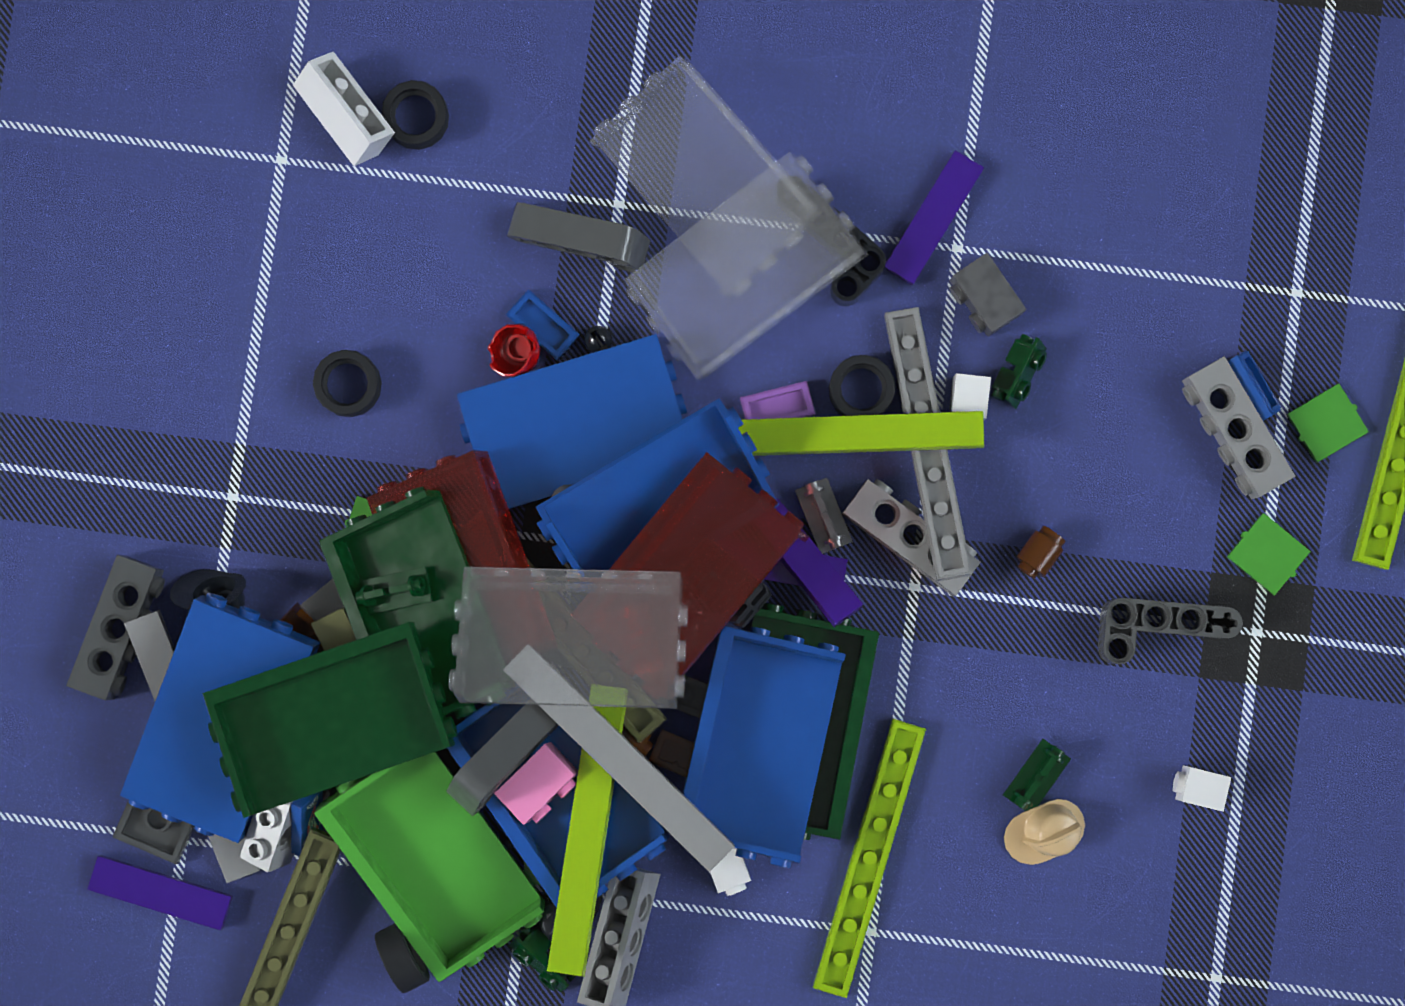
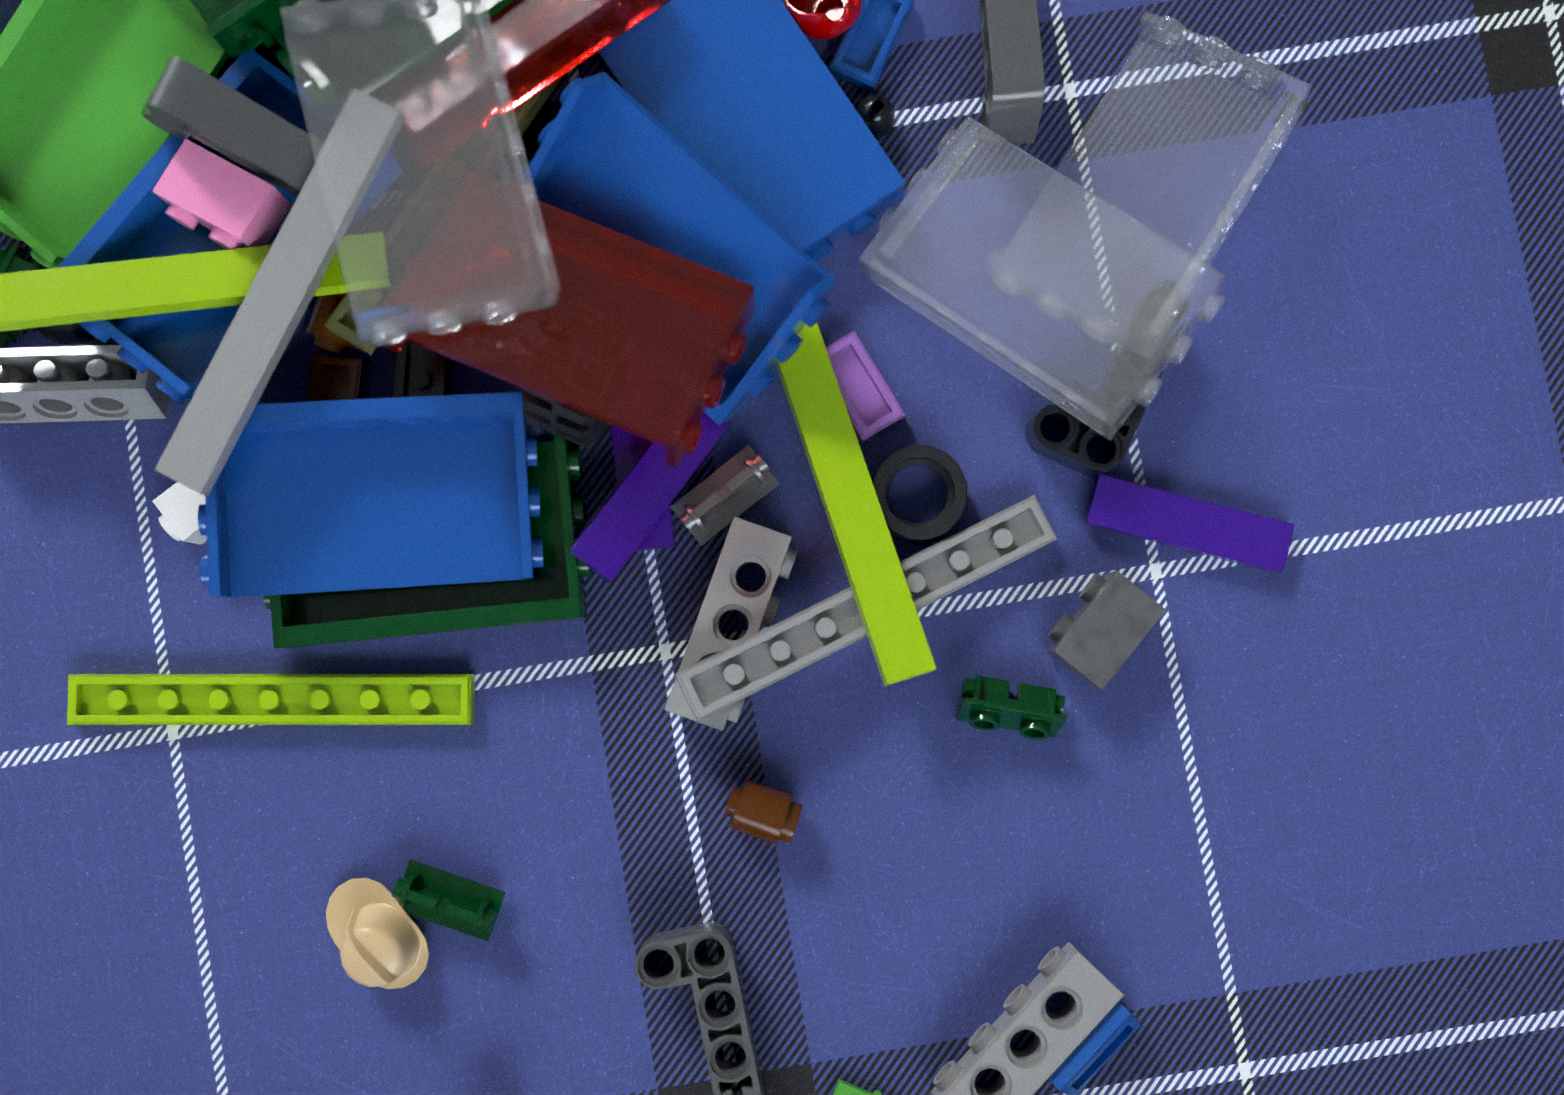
camera: 75 degrees right, 0 degrees up
white brick [949,373,991,420] -> none

